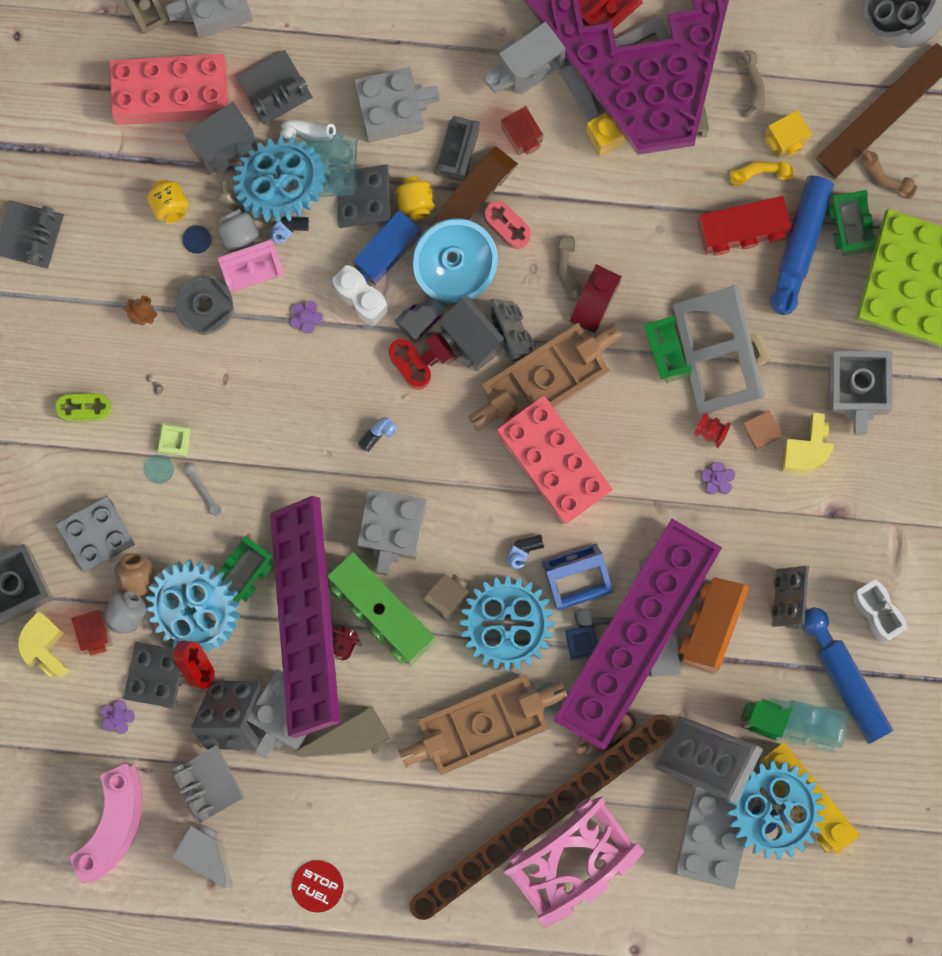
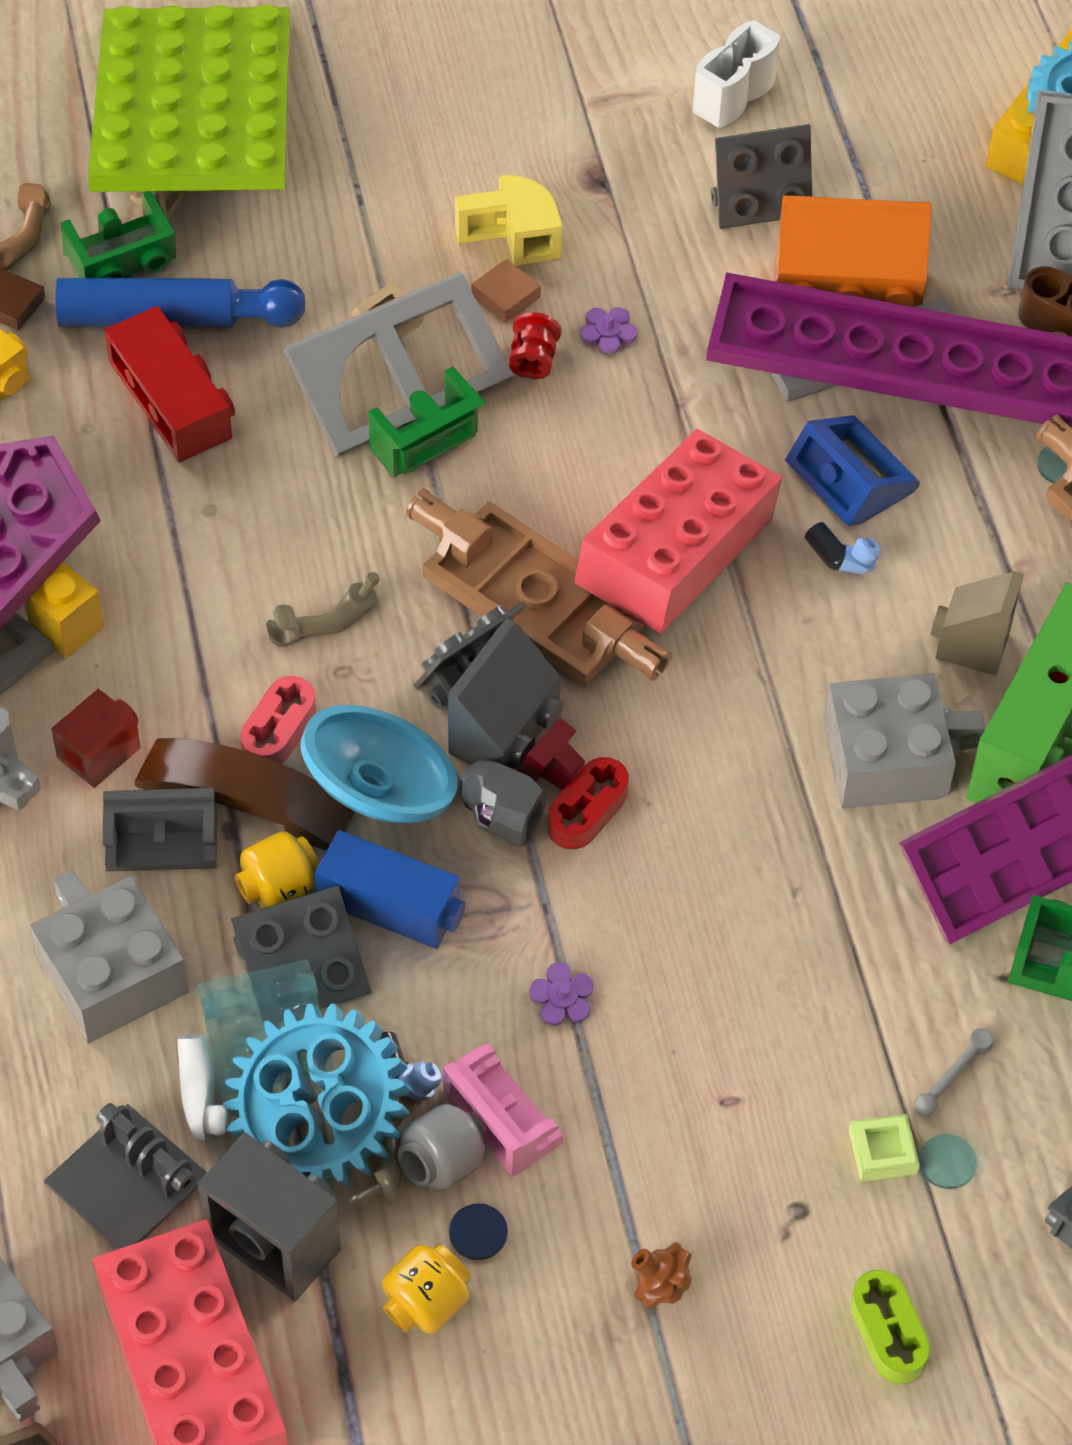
camera: 110 degrees left, 25 degrees down
dark grey plate [176,276,234,335] -> none
white brick [332,265,388,326] -> none
arm [358,417,397,452] -> none
medium azure gear [460,576,555,672] -> none
dark blue tile [565,625,598,660] -> none
dark red slope [569,264,622,334] -> none
dark grey hand [574,609,613,627] -> none
yellow piece [730,161,794,186] -> none
green window [740,698,794,740] -> none
clear light blue brick [783,700,849,752] -> none
blue piece [801,607,894,744] -> none
light grey hinge [829,351,892,435] -> none

